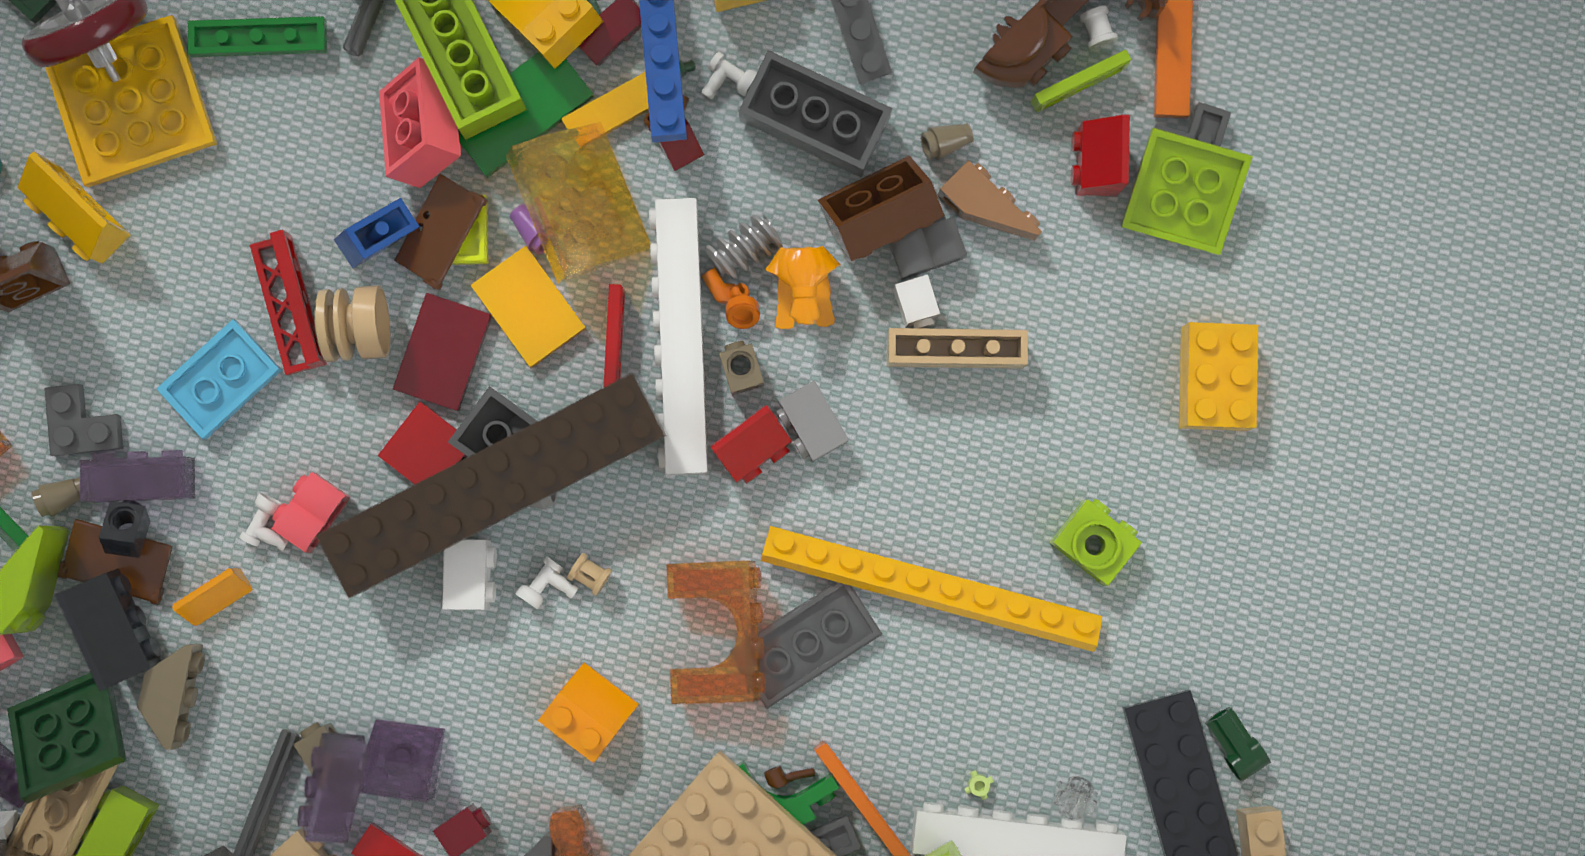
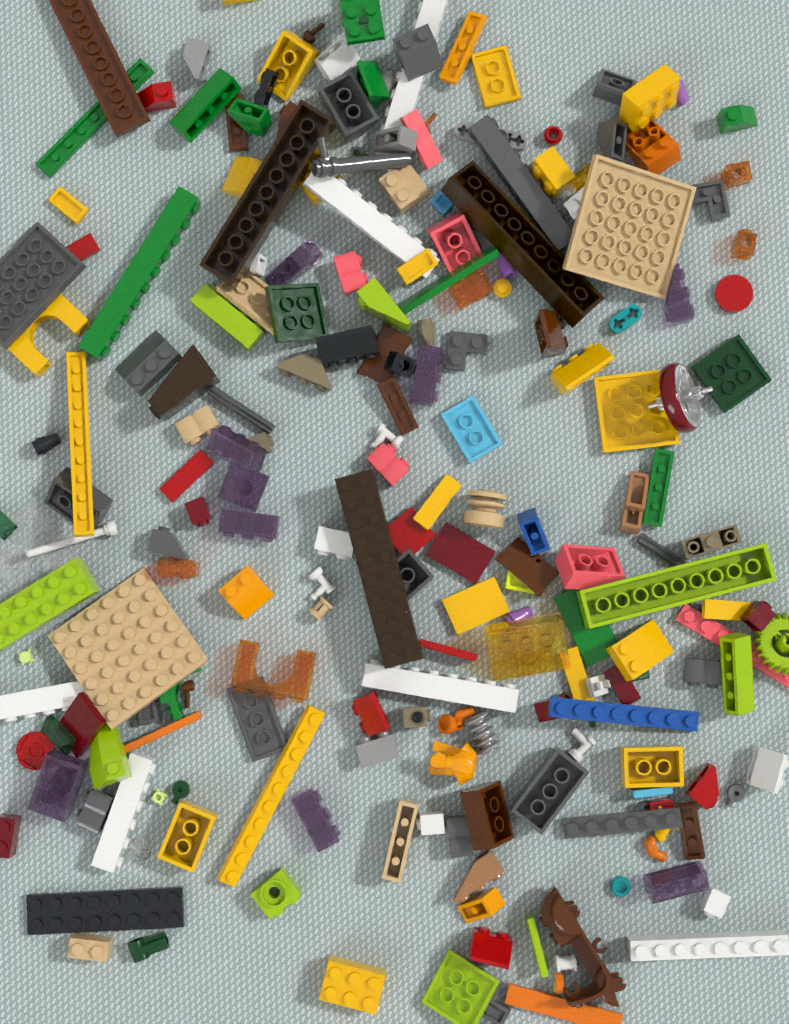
camera: 110 degrees right, 0 degrees up
light orange slope [172,568,252,626] -> none
red fence [250,229,327,376] -> none
dark tan cone [920,123,974,160] -> none
none -> yellow brick [157,799,219,873]
none -> dark green piece [171,780,190,804]
none -> clear purple brick [218,508,280,543]
none -> clear purple brick [291,787,341,853]
none -> reddish brown tile [376,376,419,436]
none -> yellow tile [412,474,462,531]
none -> light orange slope [457,887,505,924]
none -> orange tile [553,973,564,993]
none -> white tile [585,674,611,698]
none -> medium nougat slope [619,471,650,535]

